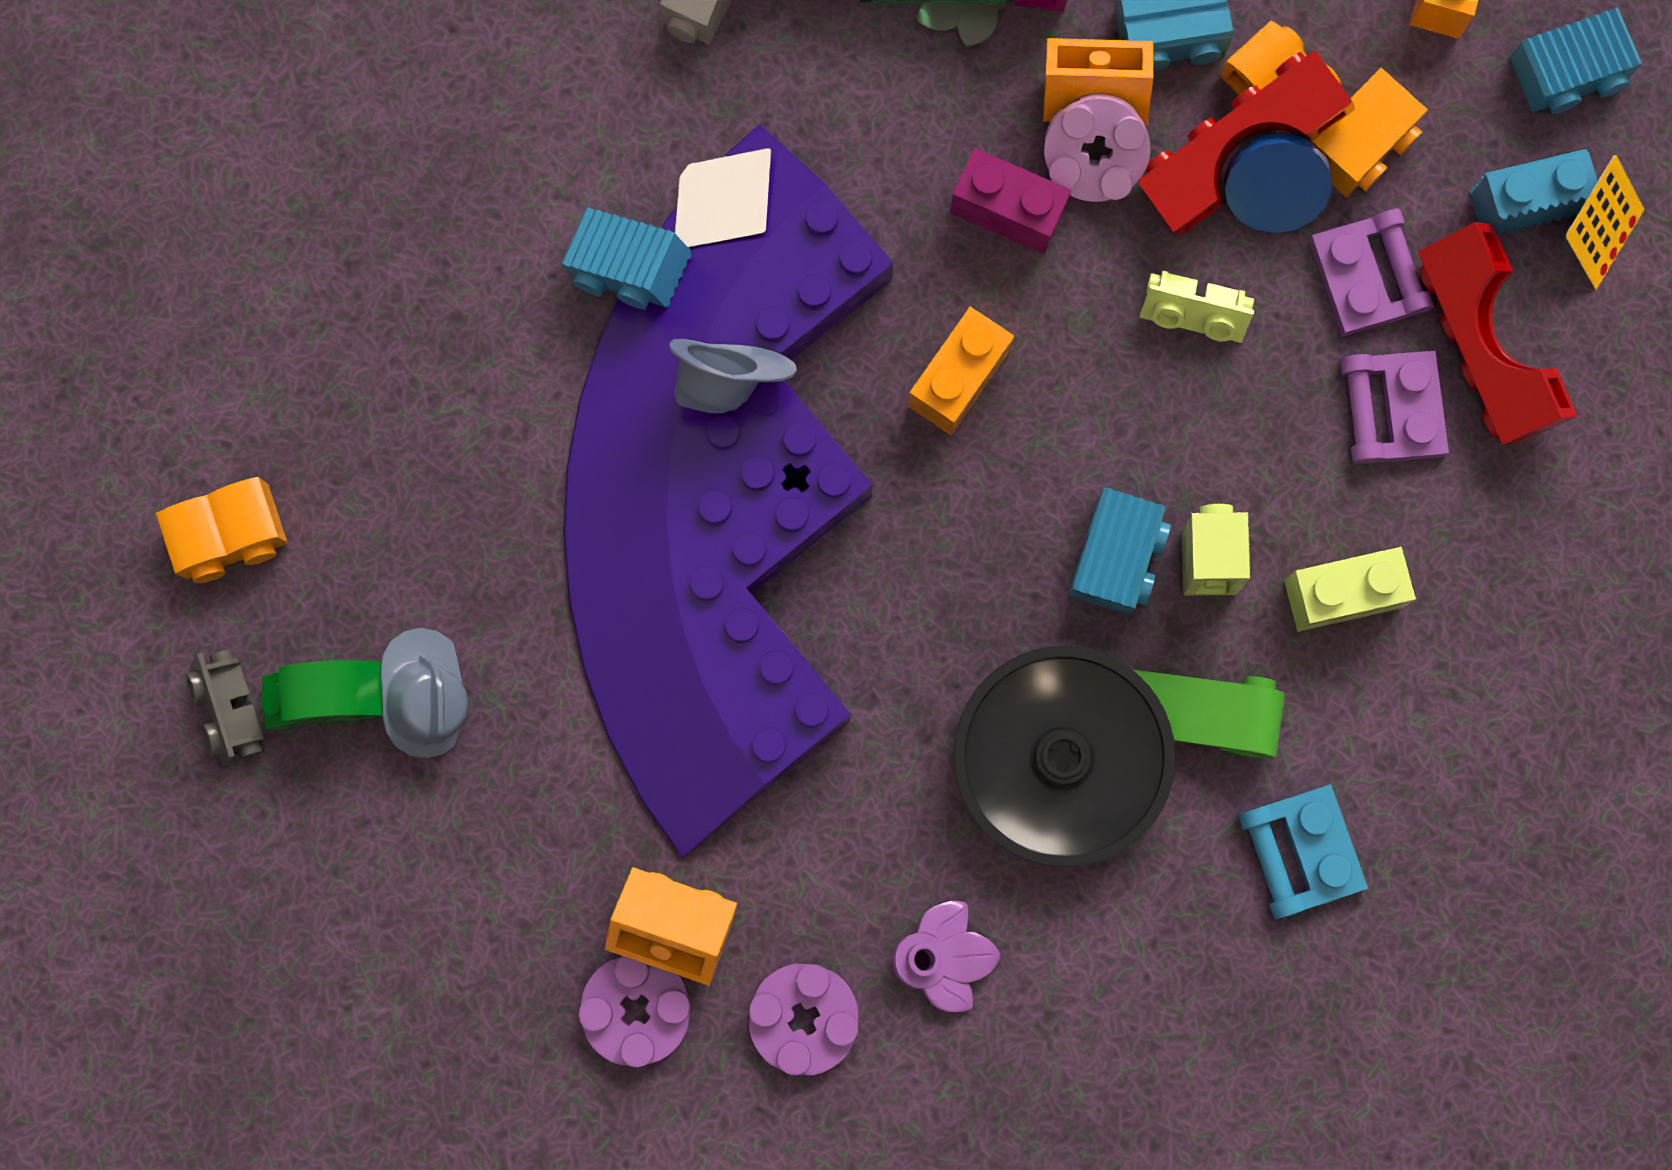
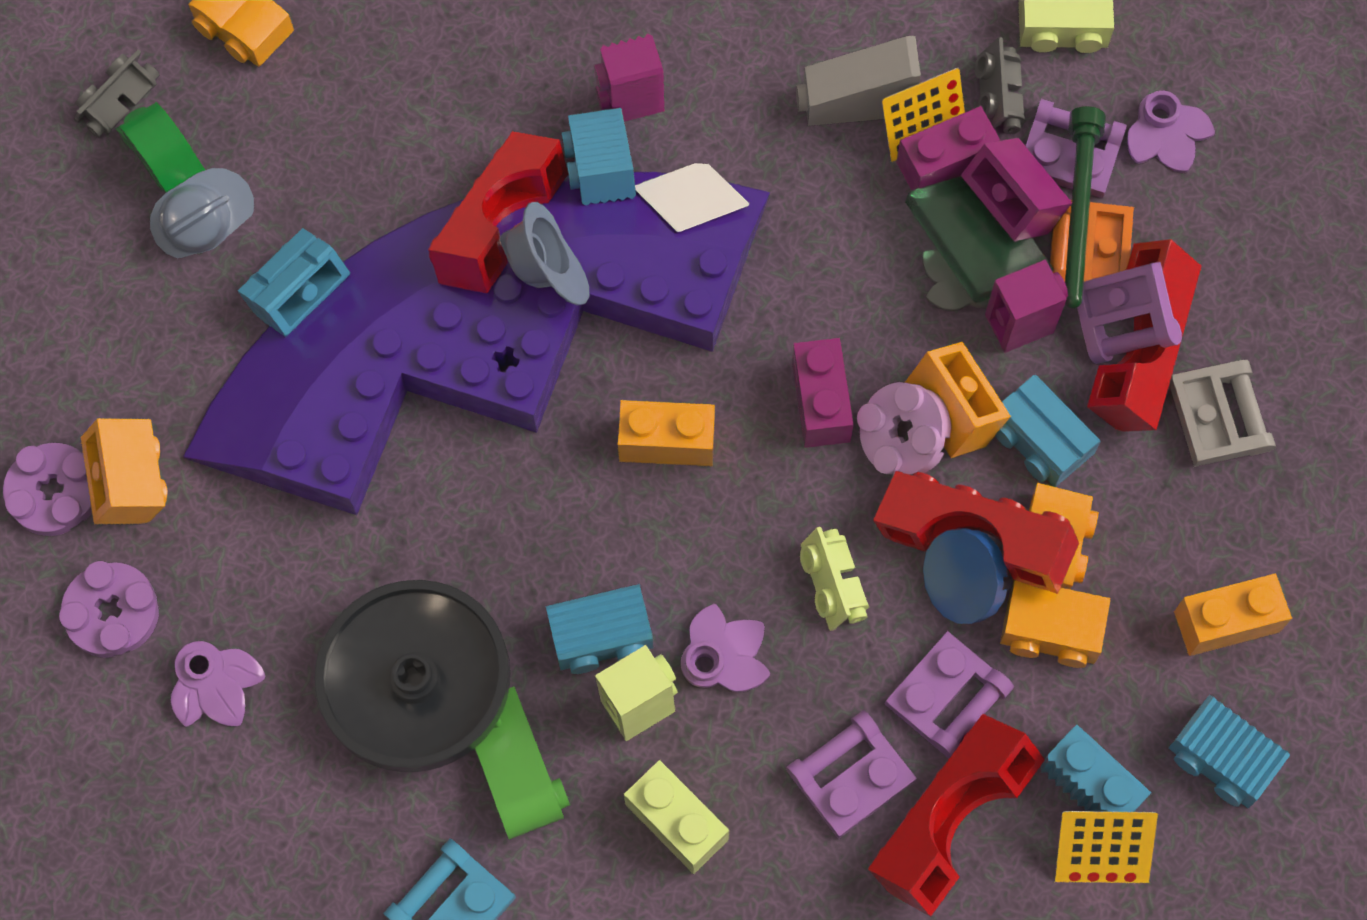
camera: 60 degrees right, 10 degrees down
none -> dark azure brick [238,228,350,337]
none -> red arch [428,131,568,293]
none -> magenta brick [593,33,665,122]
none -> medium lavender plate [681,604,770,692]

